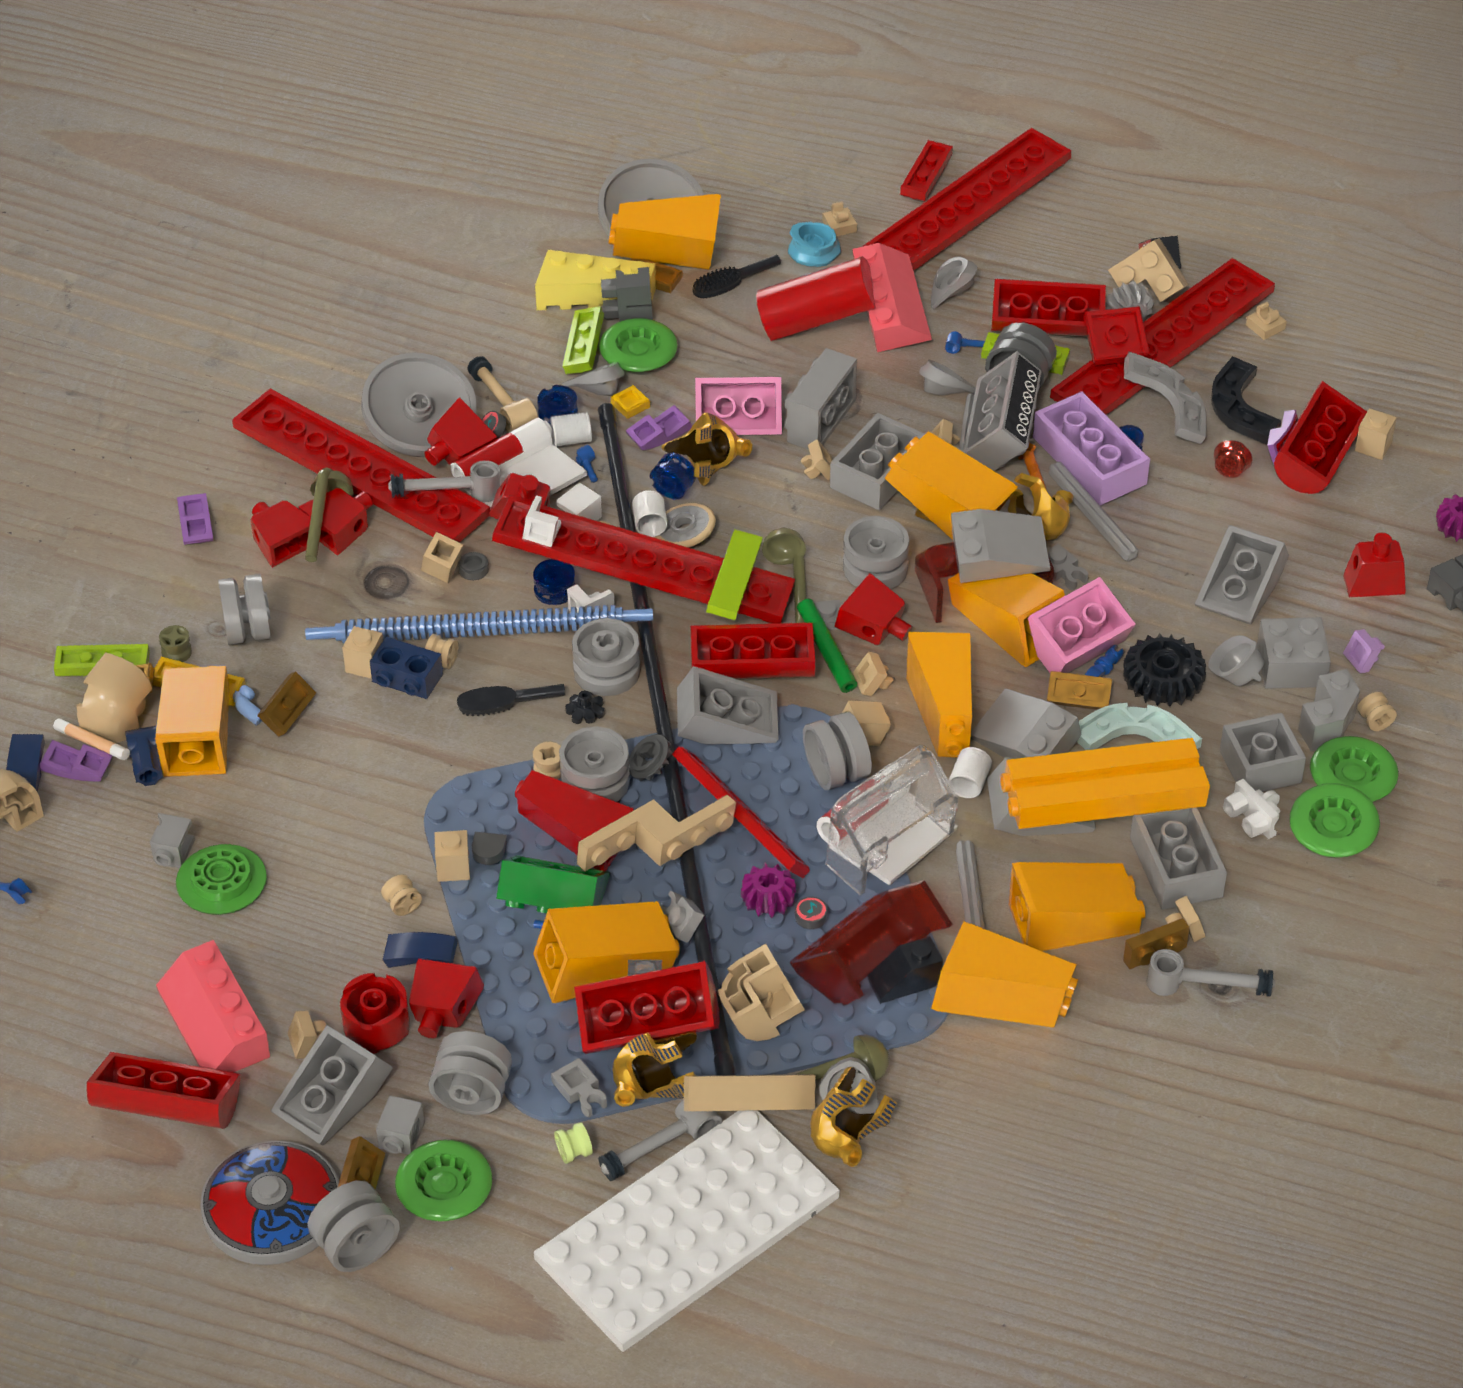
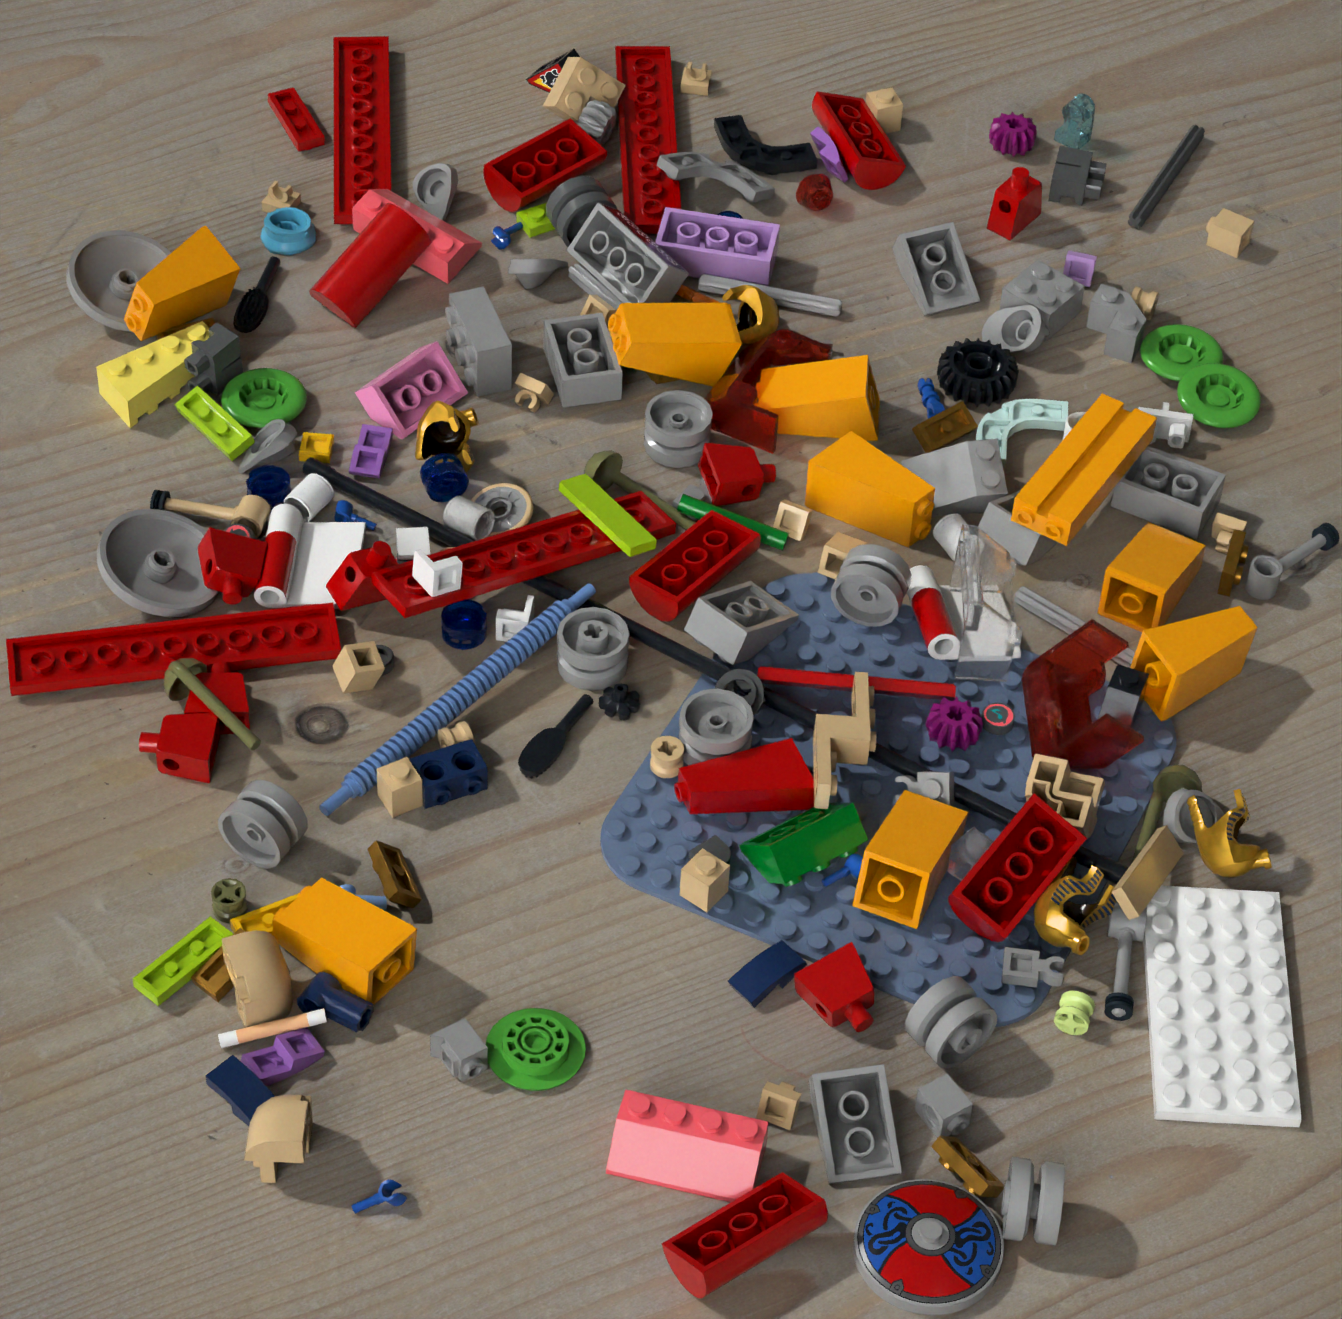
camera: 50 degrees left, 0 degrees up
medium lavender slope [177,493,213,545] -> none
red brick [340,973,410,1054] -> none
tan wheel [381,874,422,916] -> none
light grey piece [388,461,500,502] -> none
bright green wheel [395,1140,492,1221] -> none
light grey slope [951,509,1050,583] -> none
bright pink slope [1028,577,1136,673] -> none
red tile [1083,306,1150,365] -> none
light grey brick [1220,713,1306,792] -> none

